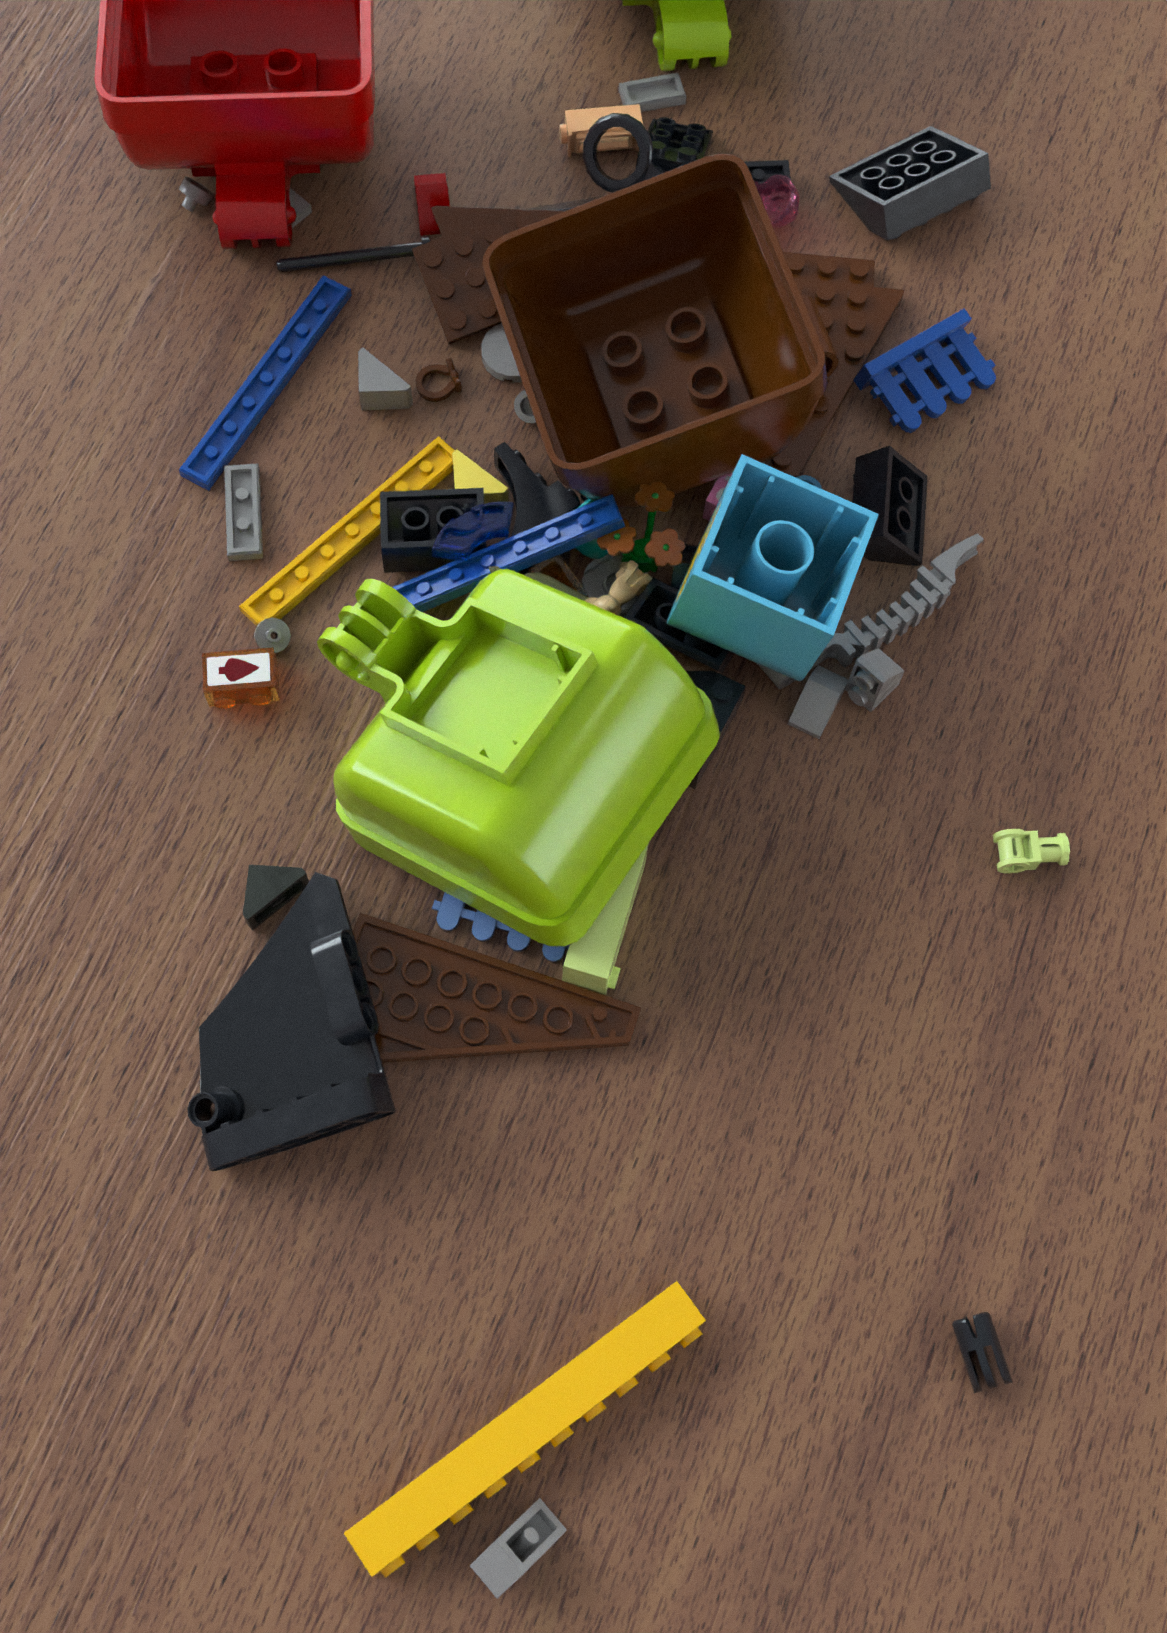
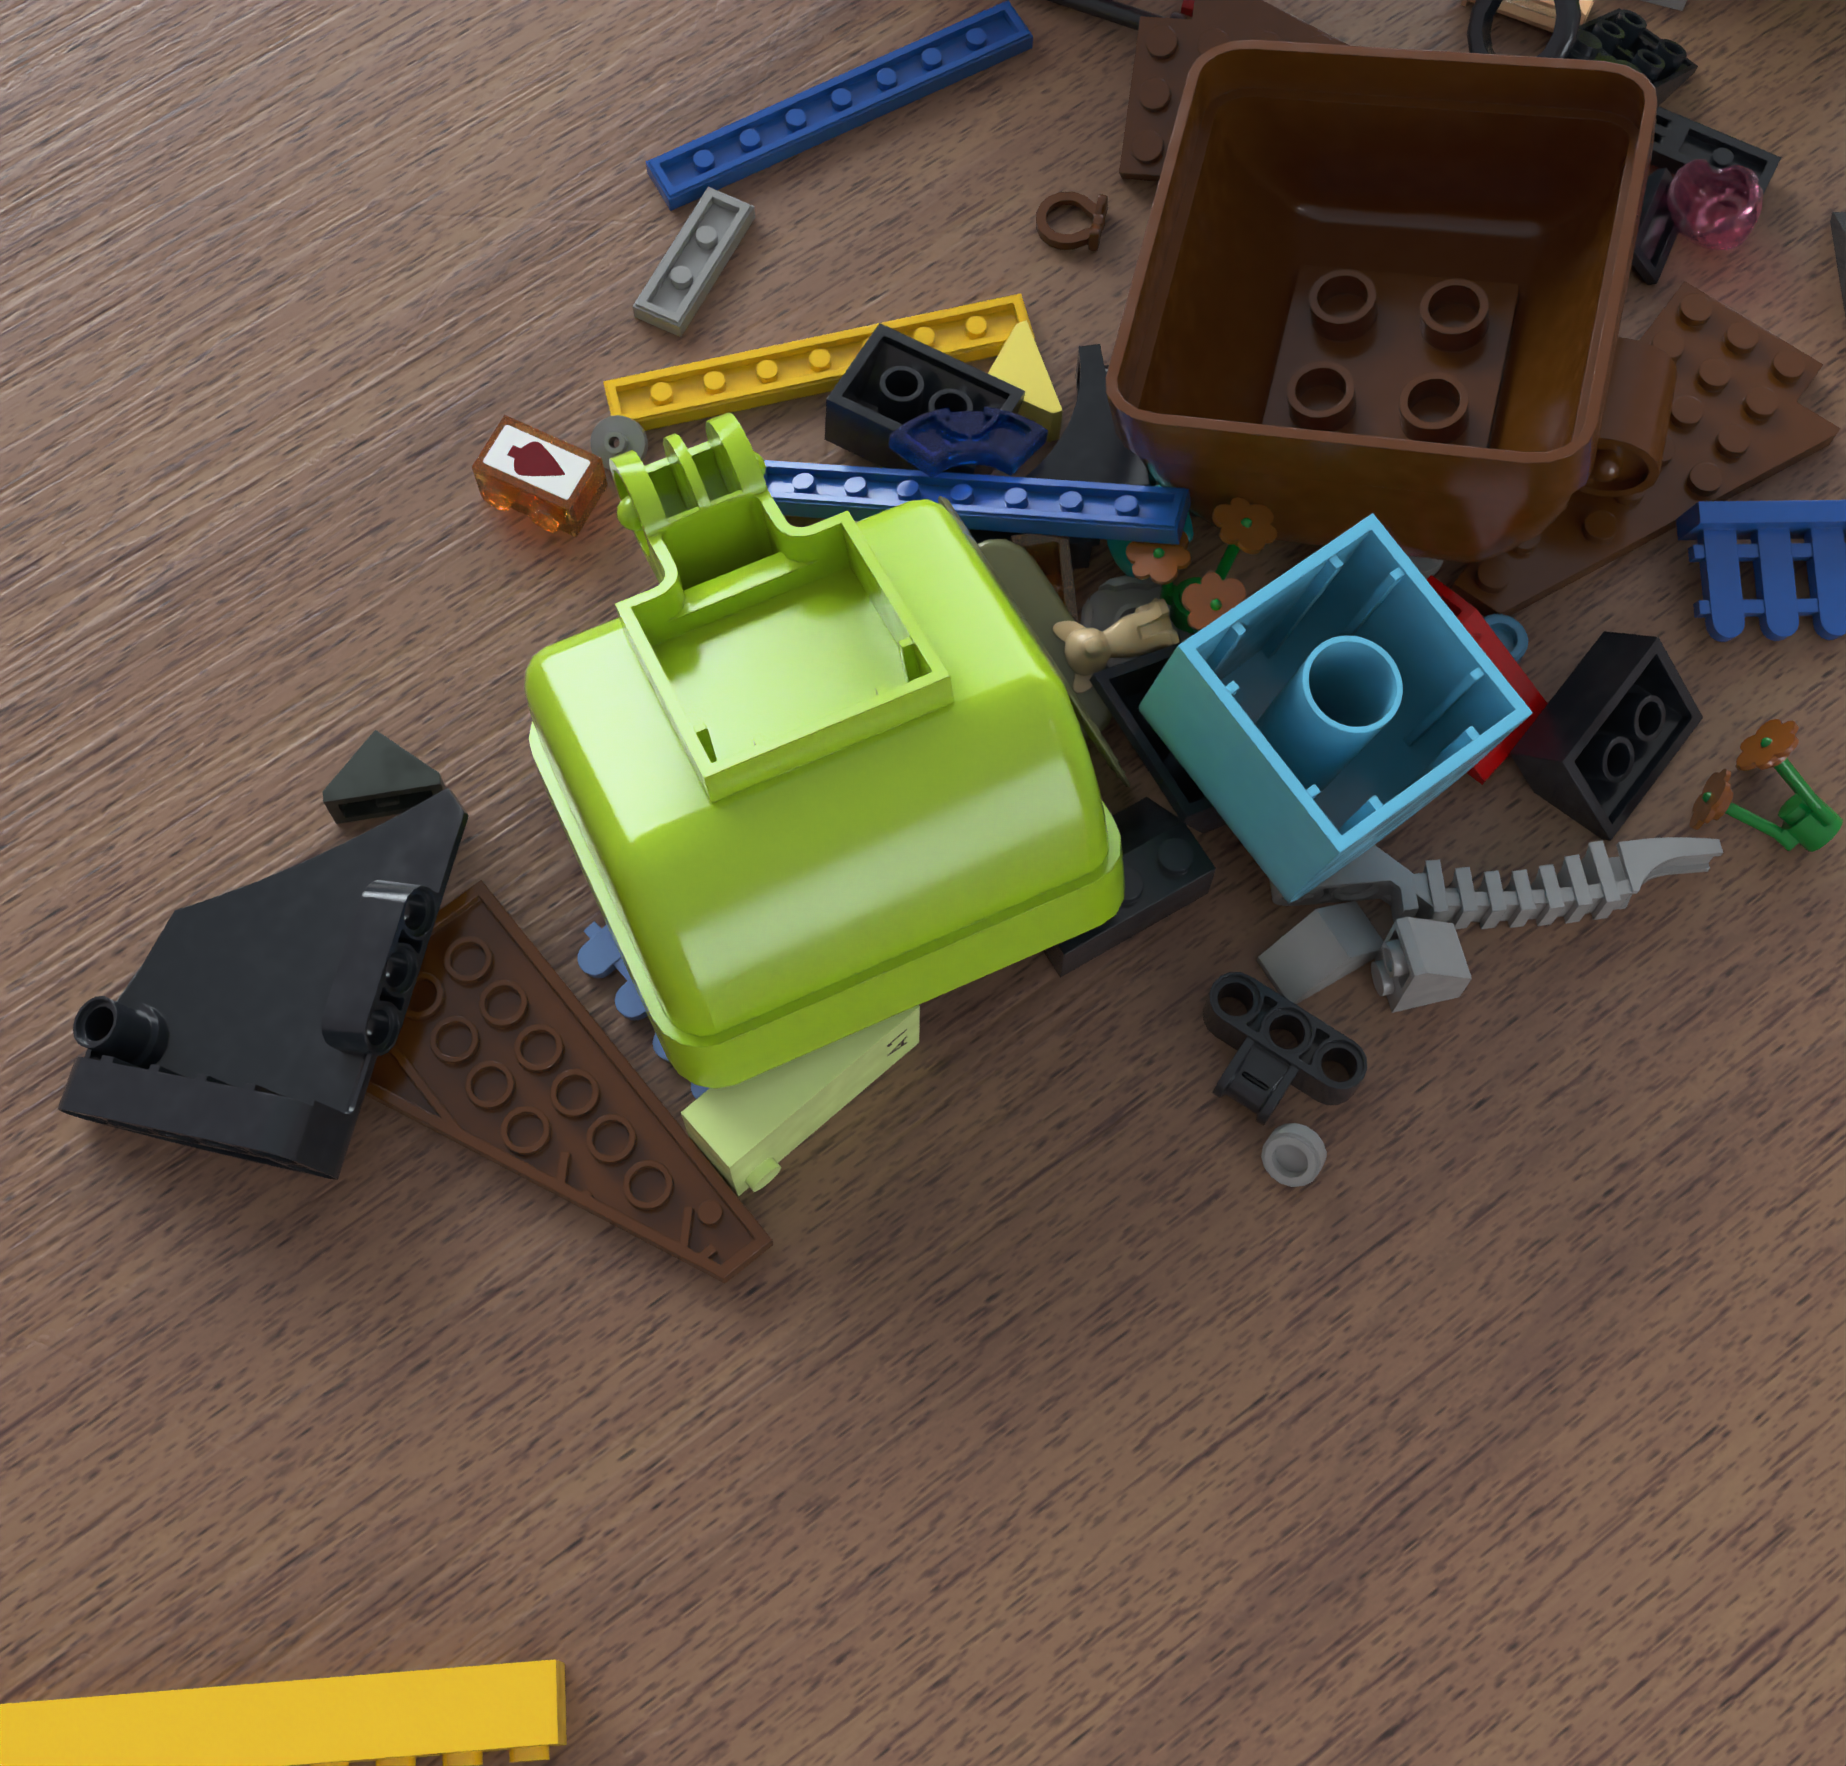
camera: 35 degrees right, 0 degrees up
light grey slope [358,348,413,410] -> none
yellowish green connector [993,829,1070,874] -> none
none -> black piece [1203,972,1367,1126]
none -> light grey tile [1261,1123,1327,1187]
none -> plant [1689,719,1843,852]

